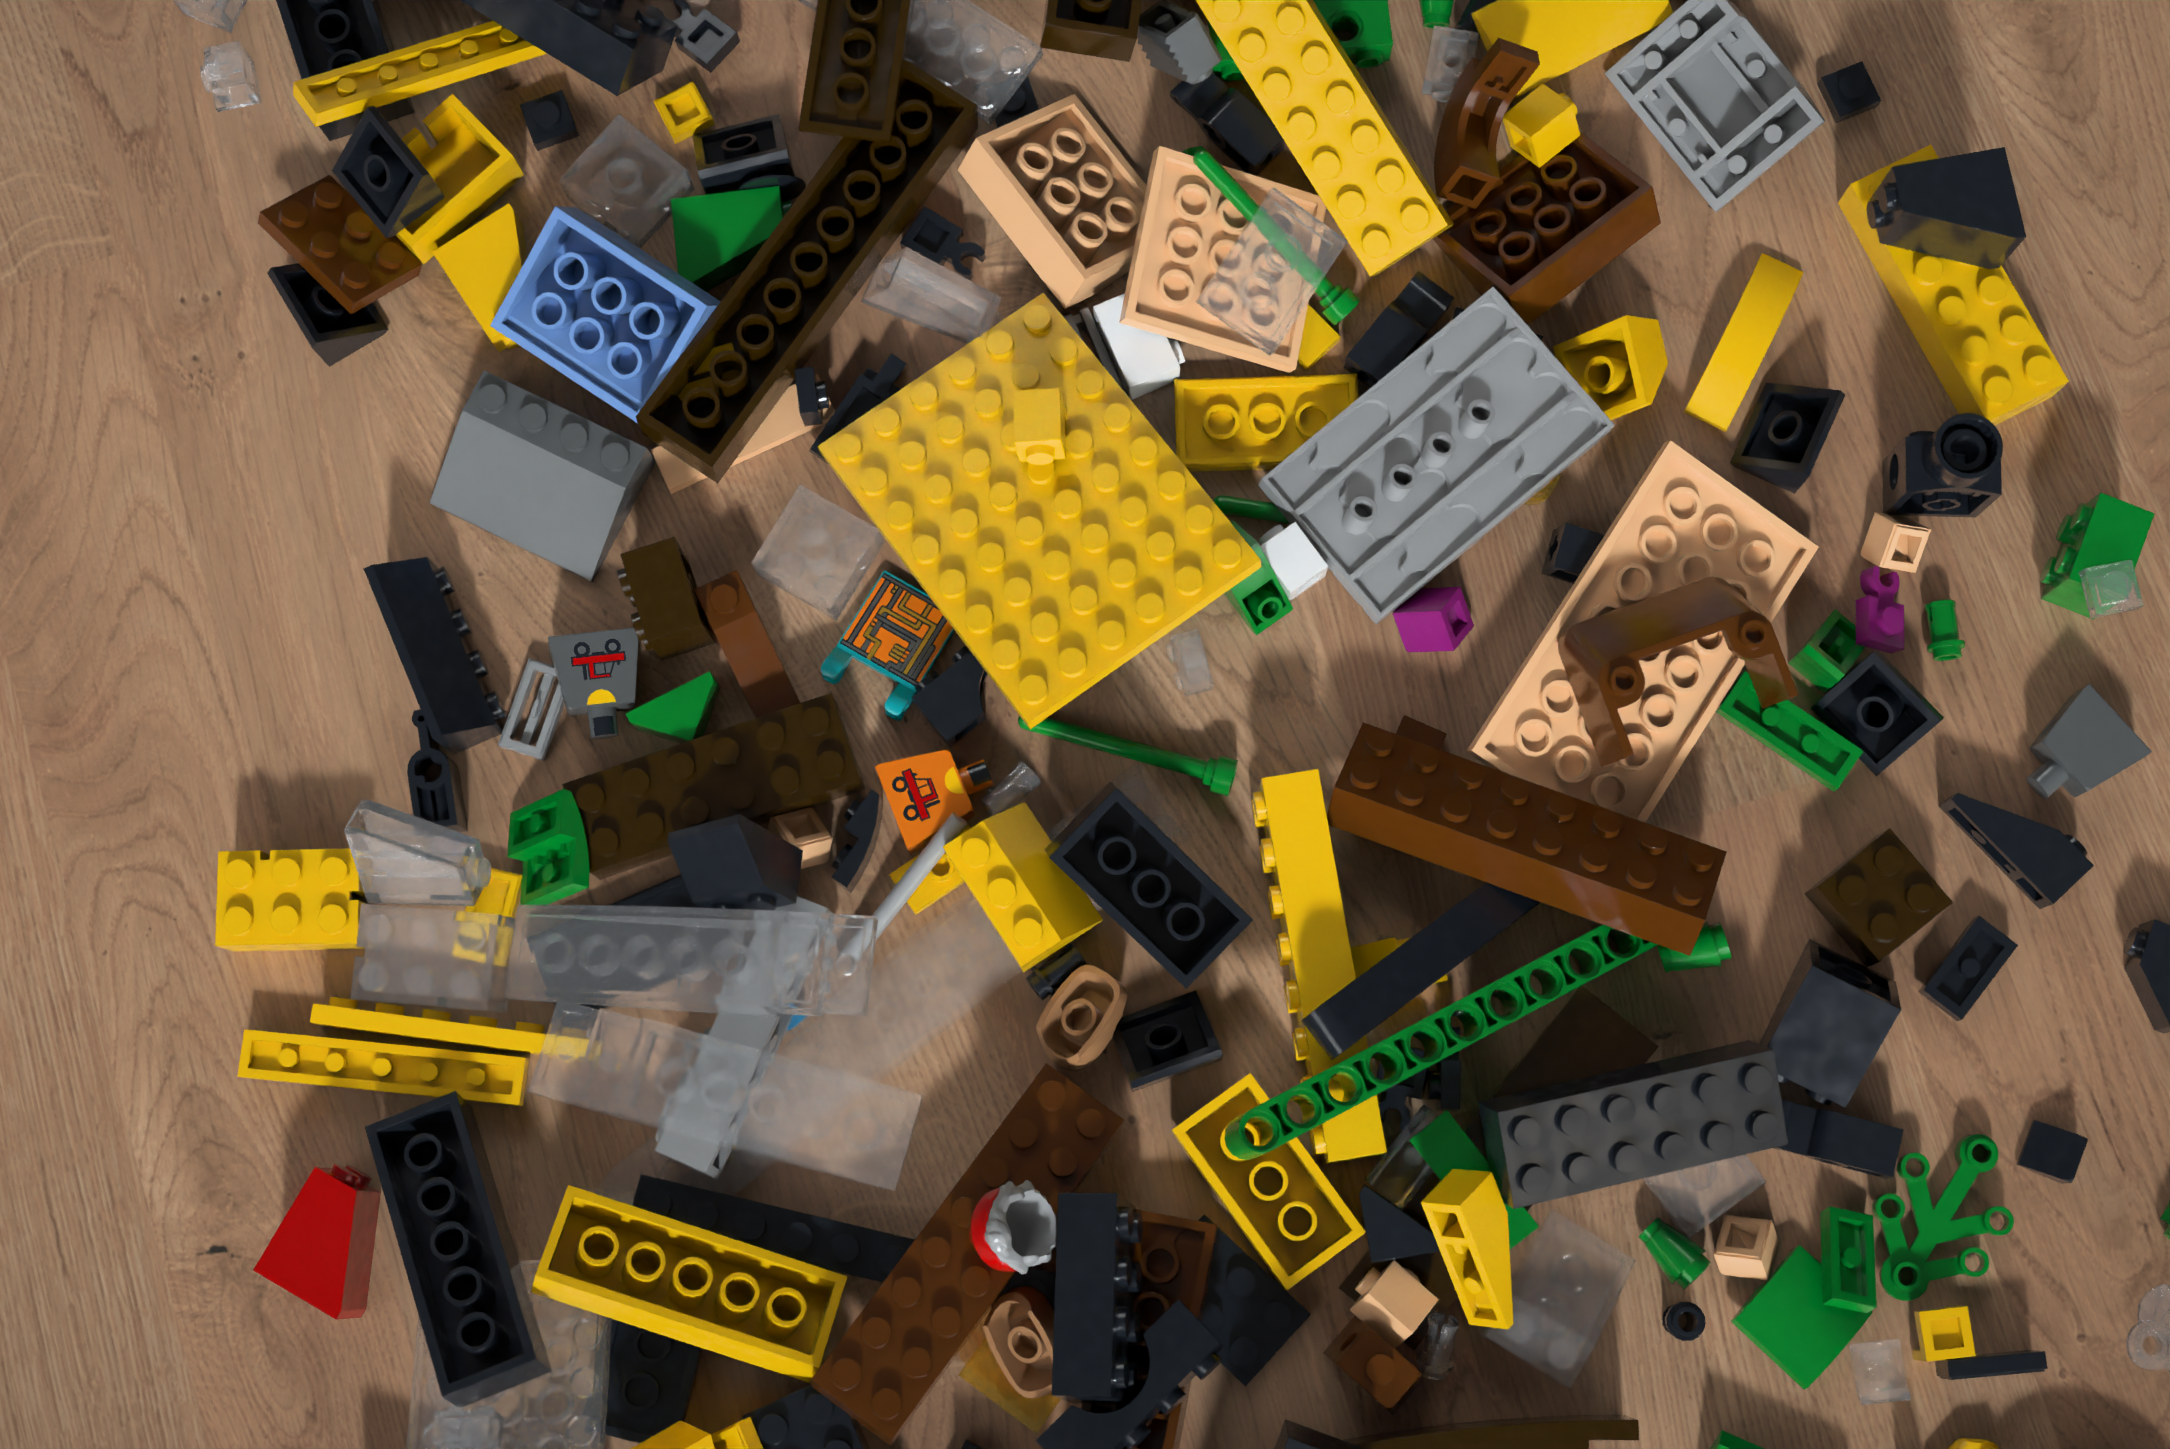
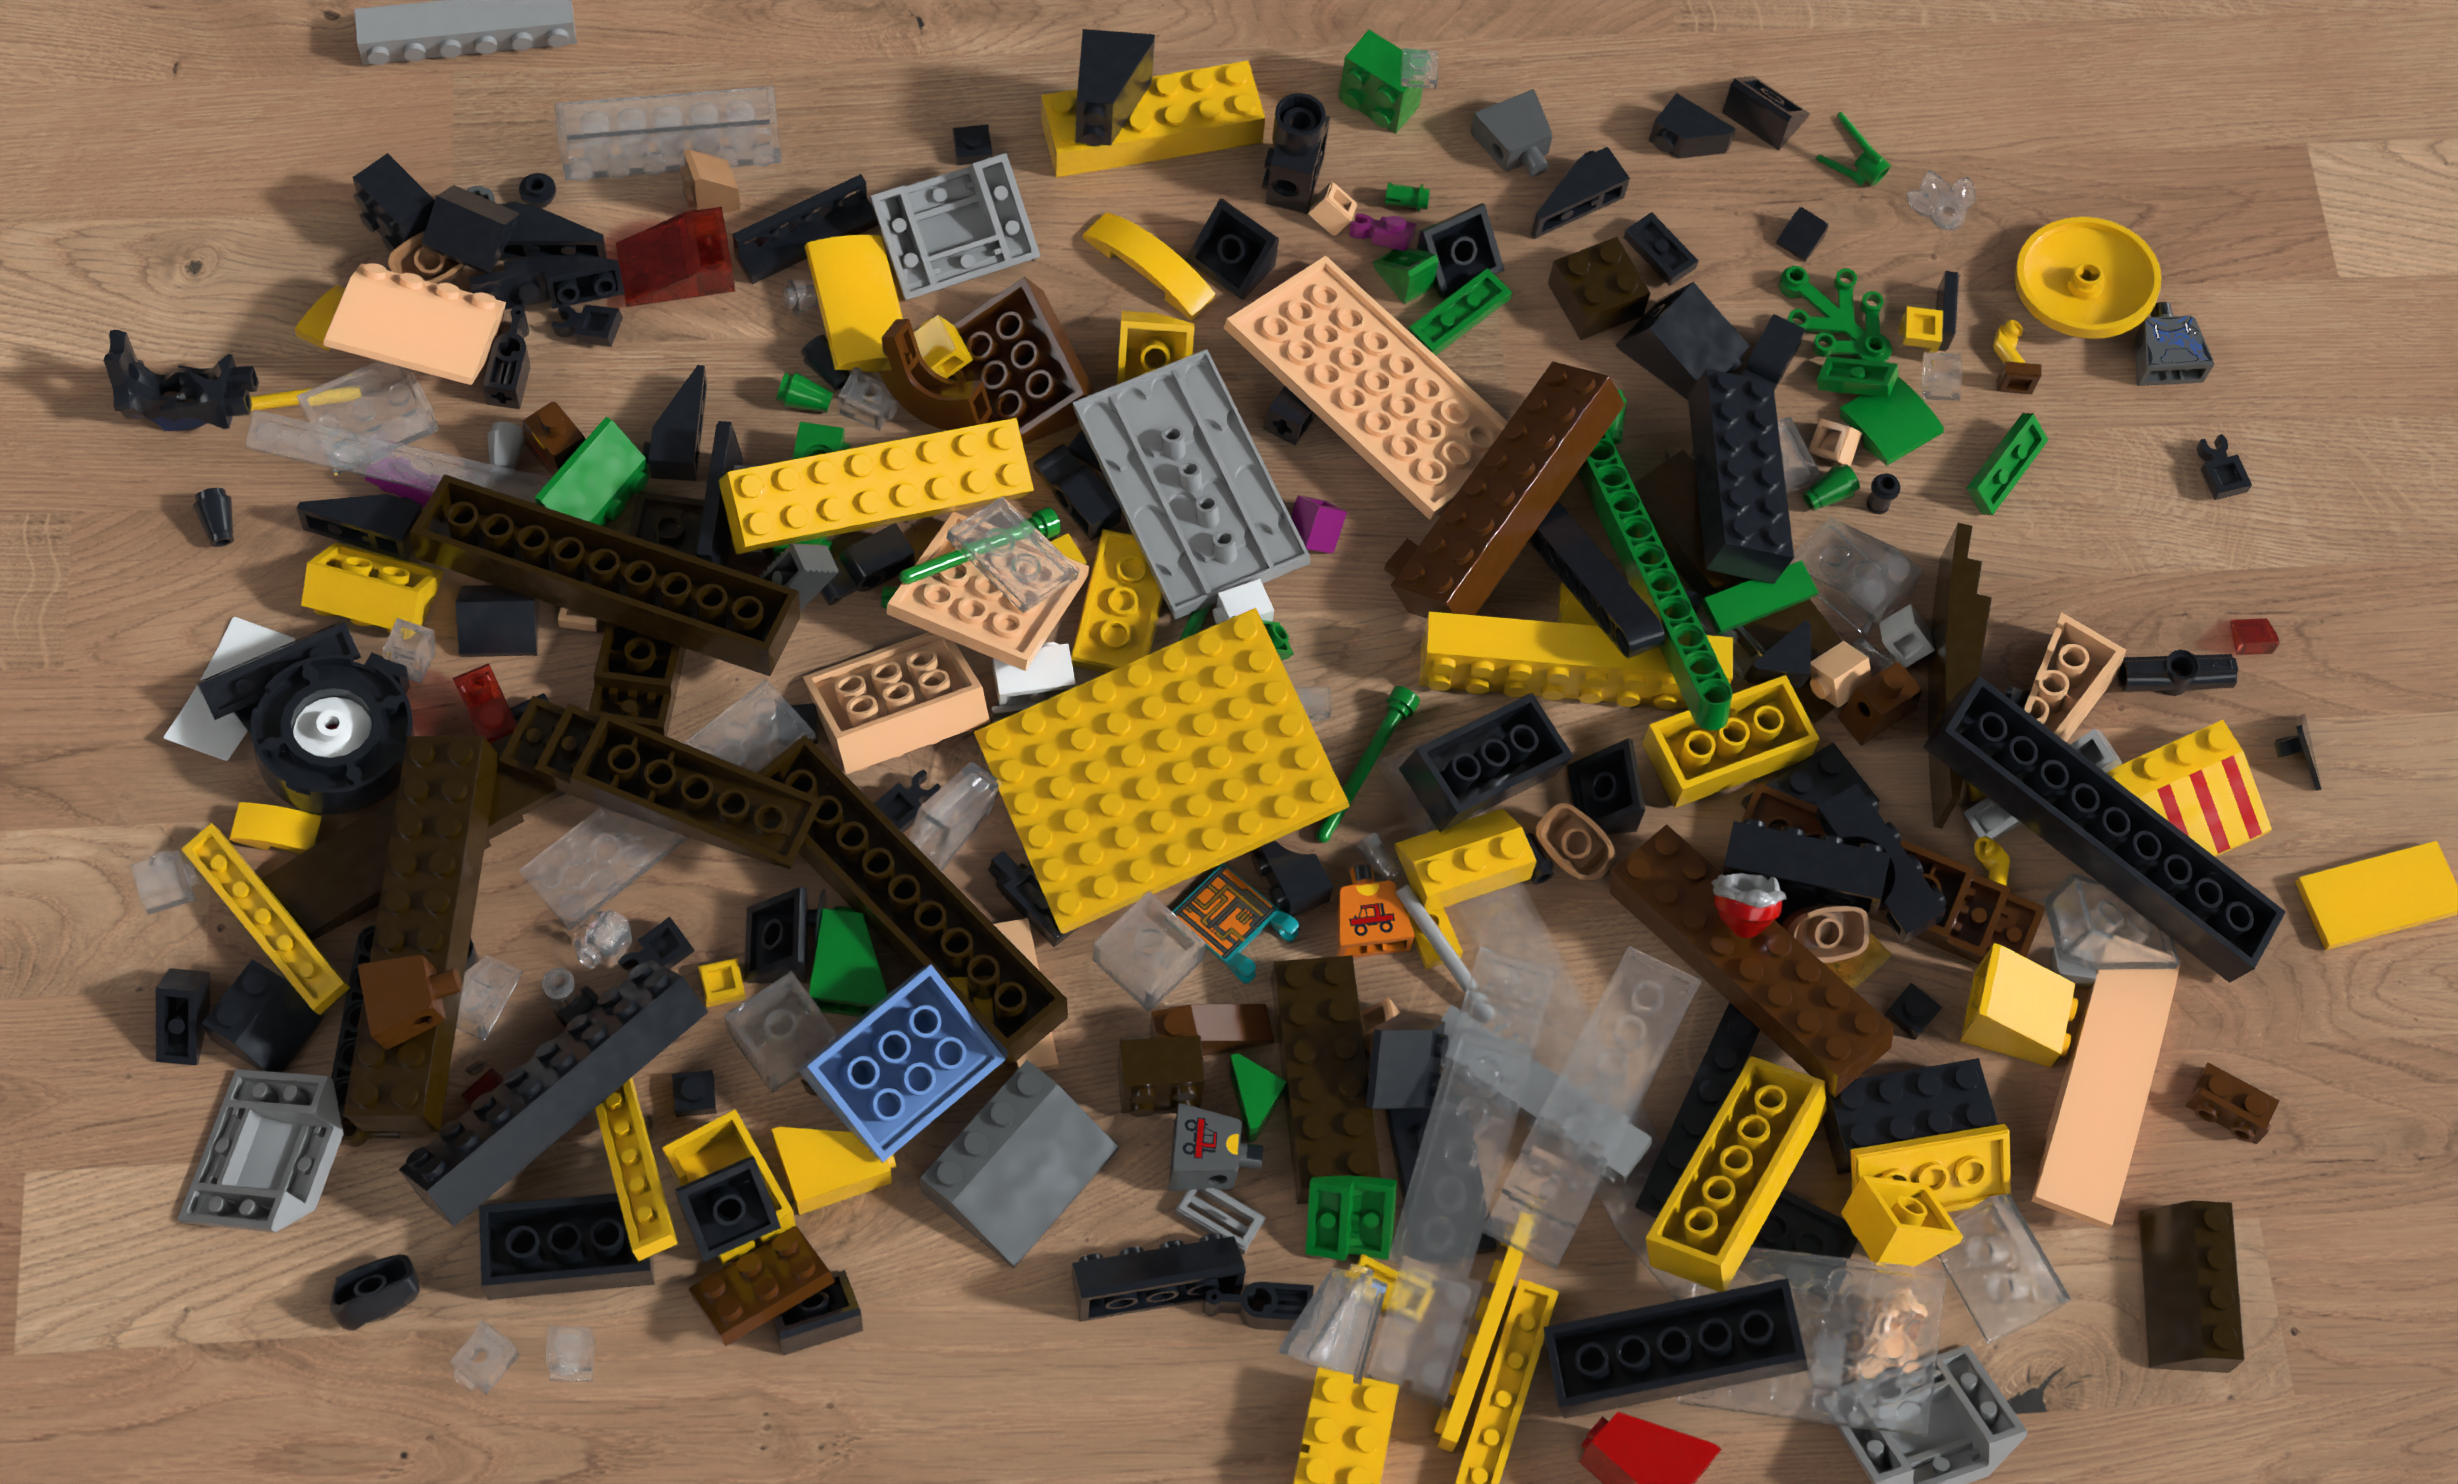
camera: 90 degrees left, 15 degrees down
black plate [794,367,829,426] -> none
black slope [832,789,883,893] -> none
yellow brick [1013,387,1066,465] -> none
yellow slope [1421,1169,1514,1329] -> none
reddish brown windscreen [1558,577,1799,767] -> none
none -> white panel [1879,604,1935,668]

